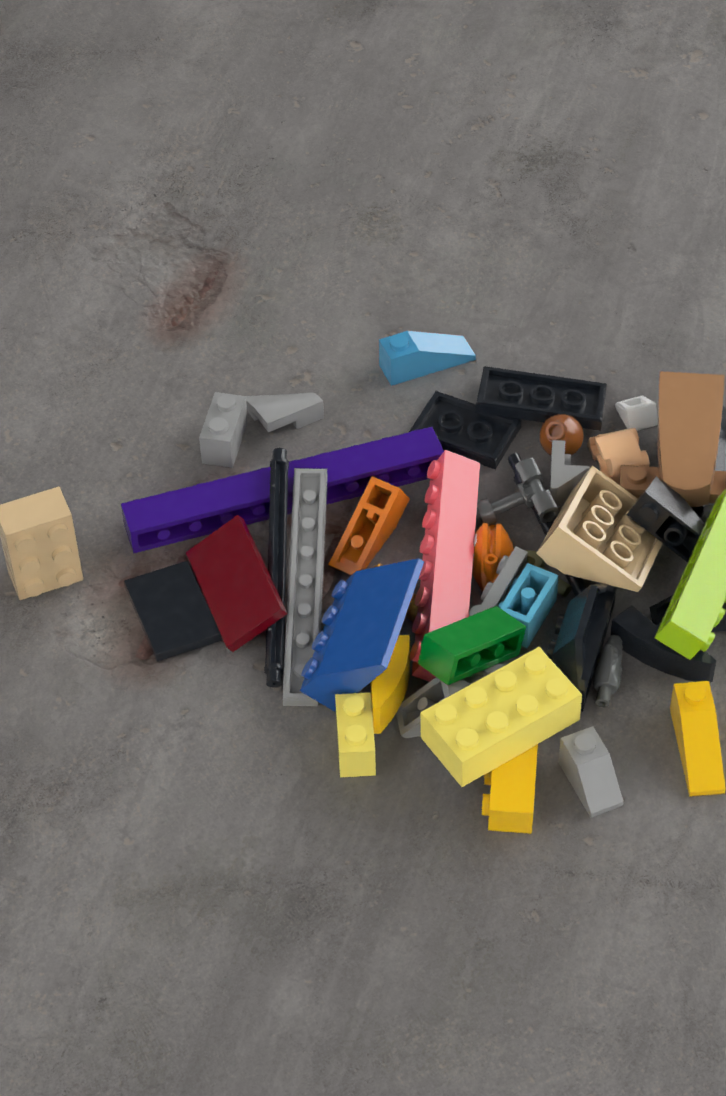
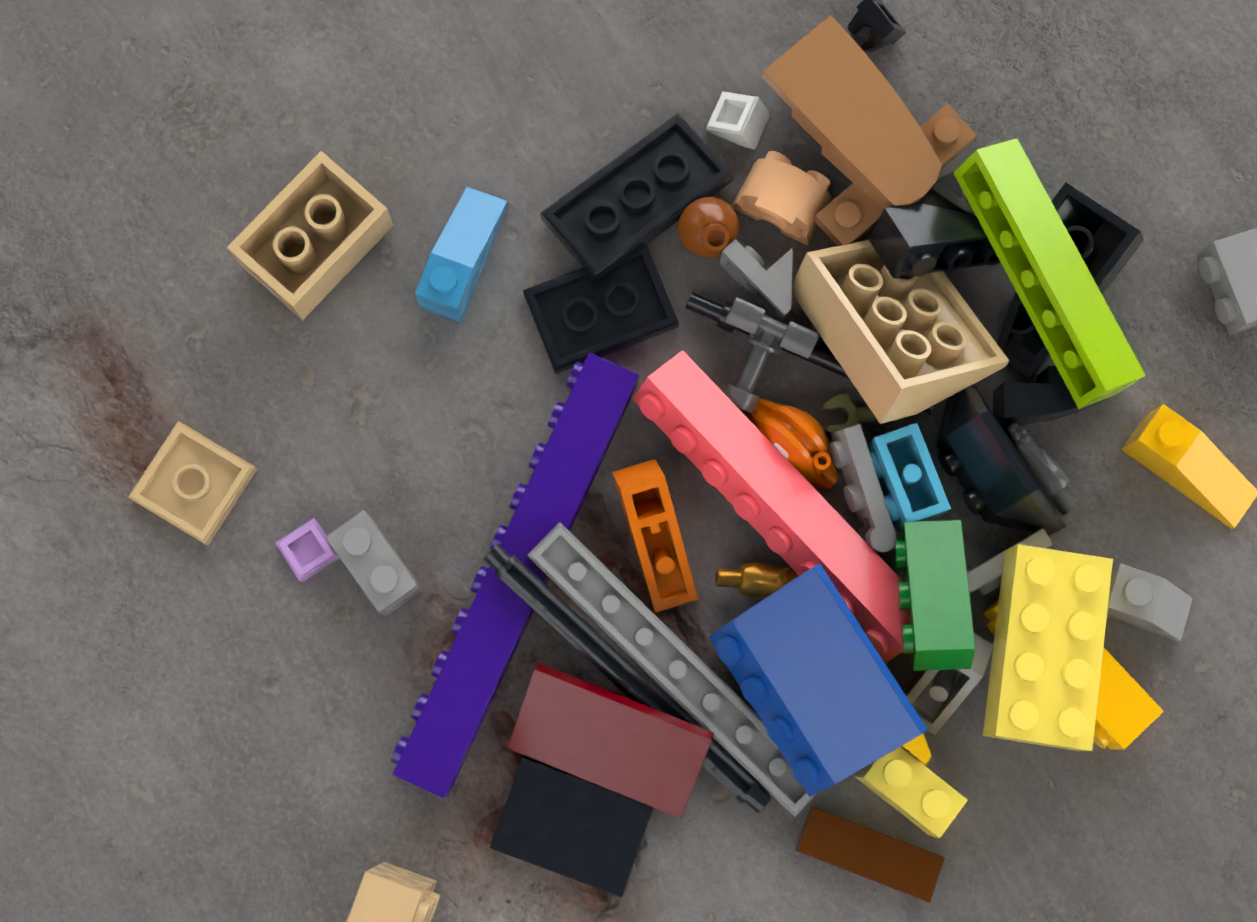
camera: 55 degrees left, 30 degrees up
light grey slope [246,392,324,432] -> none
none -> tan tile [128,421,258,546]
none -> tan brick [227,151,394,321]
none -> lavender tile [275,518,340,582]
none -> reddish brown tile [795,806,945,903]

